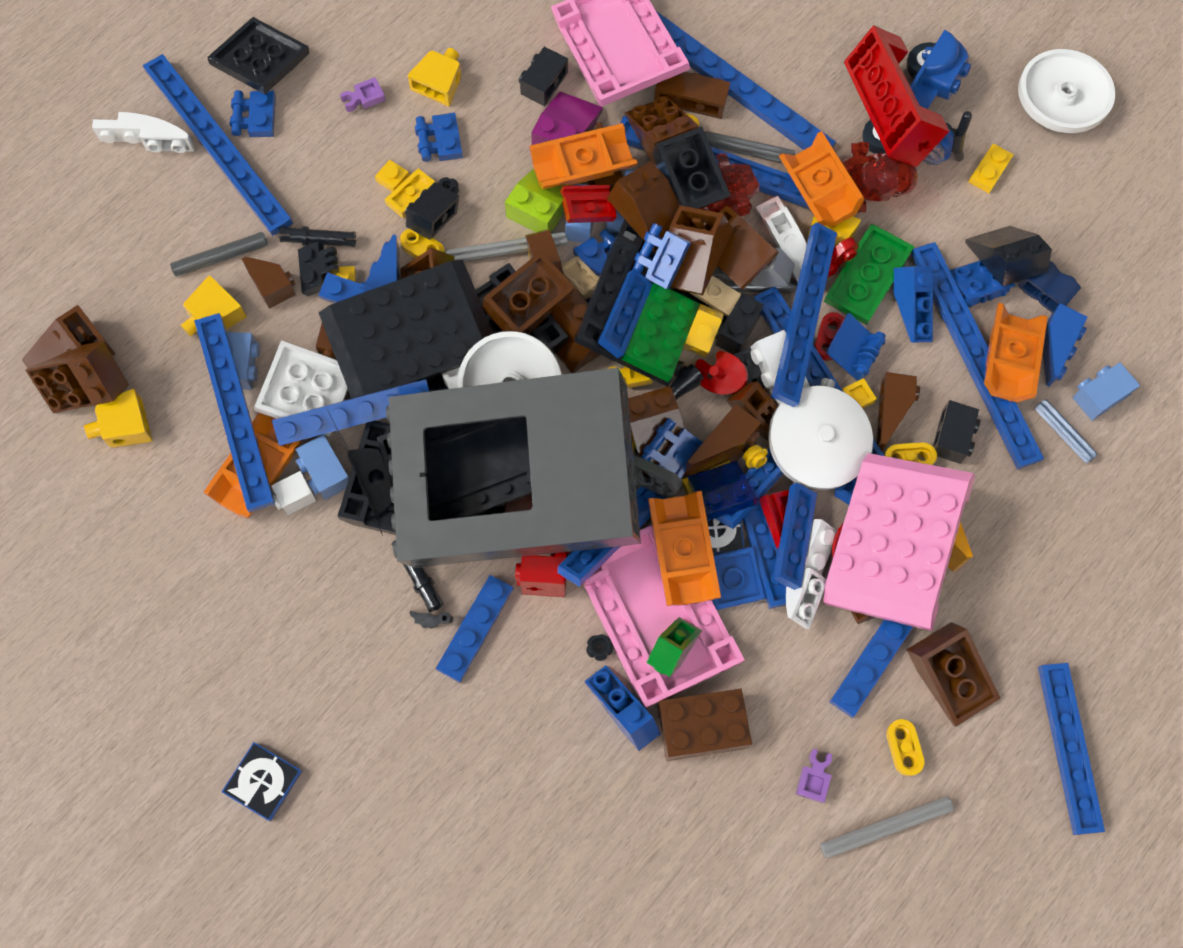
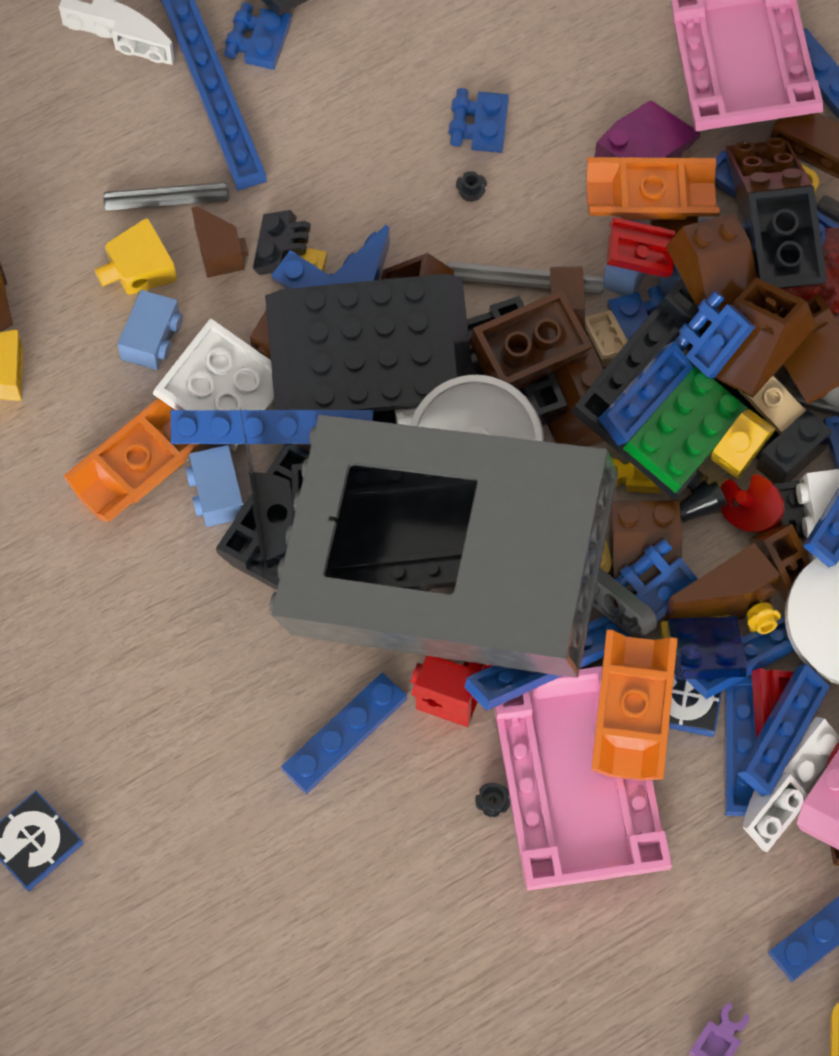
camera: 20 degrees right, 5 degrees down
blue plate [194,313,275,513] -> none
white brick [271,471,316,515] -> none
black pin [279,226,356,248] -> none
medium lavender plate [340,77,386,112] -> none
yellow plate [375,159,409,192] -> none
yellow plate [384,168,436,218] -> none
black pin [391,540,444,613] -> none
yellow plate [400,229,445,258] -> none
black brick [405,182,459,240] -> none
yellow torso [407,48,462,107] -> none
black piece [409,611,453,629] -> none
lime slope [505,169,583,233] -> none
black brick [519,46,568,107] -> none
blue slope [584,665,661,751] -> none
green slope [646,617,702,677] -> none
reddish brown brick [657,688,752,761] -> none
blue tile [712,546,766,610] -> none

